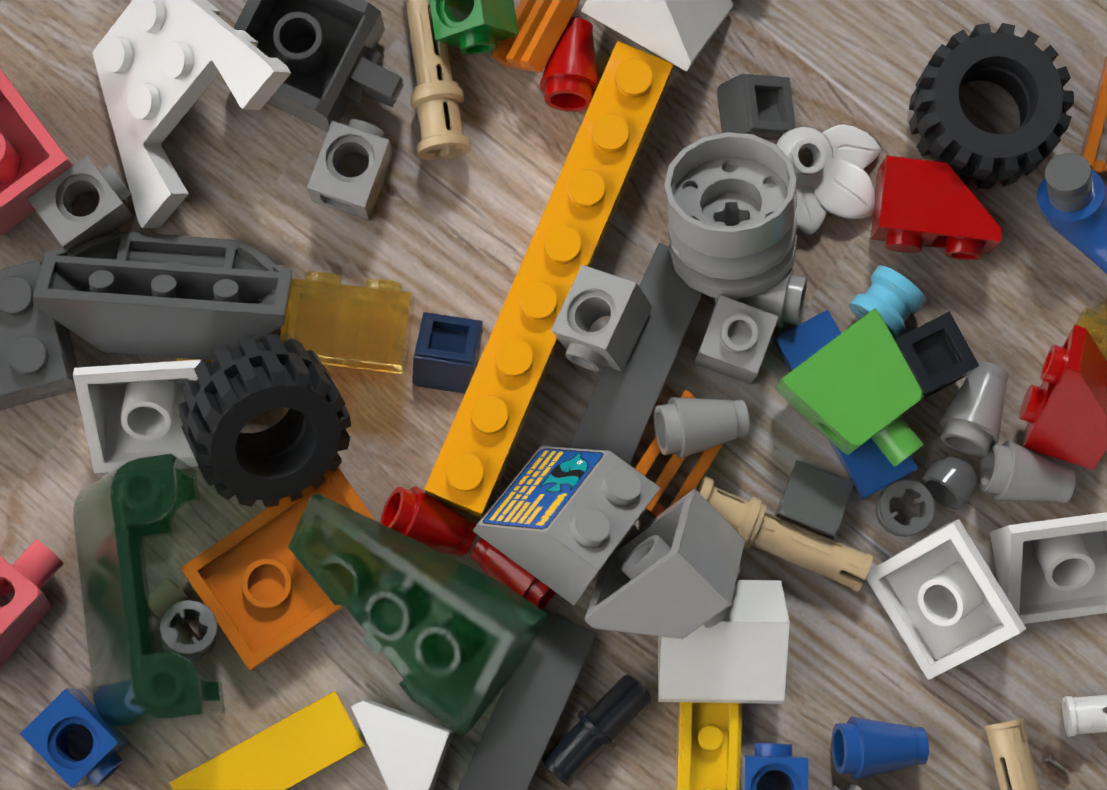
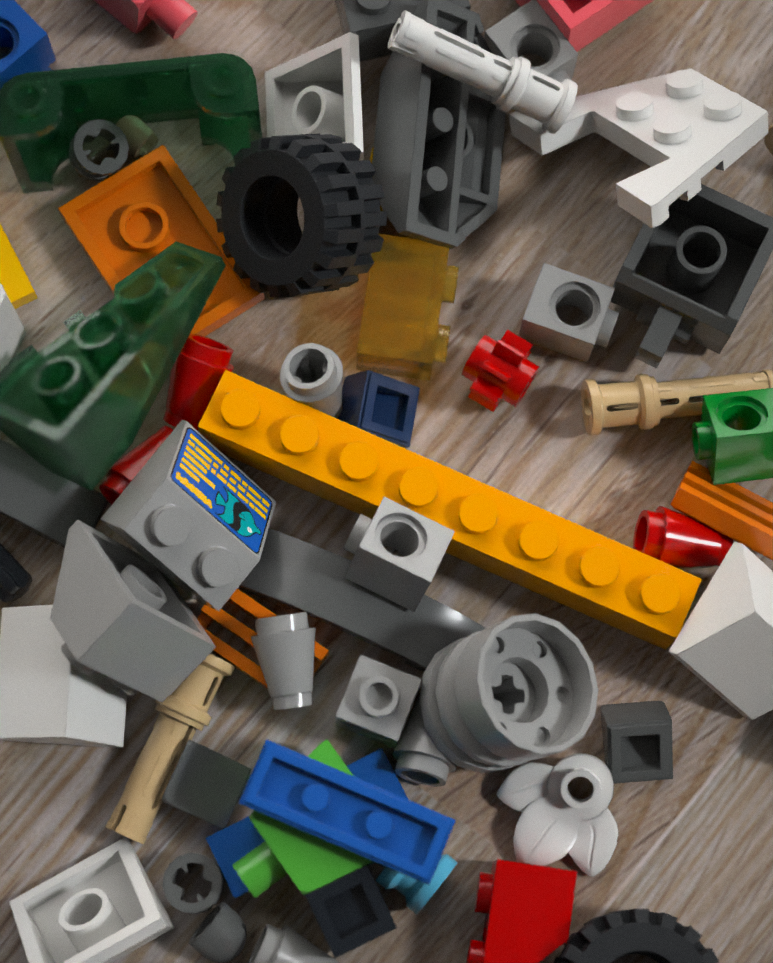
camera: 90 degrees right, 5 degrees down
none -> blue tile [239,739,456,885]
none -> light grey cone [280,343,343,418]
none -> white pin [387,10,578,134]
none -> red gear [461,329,540,412]

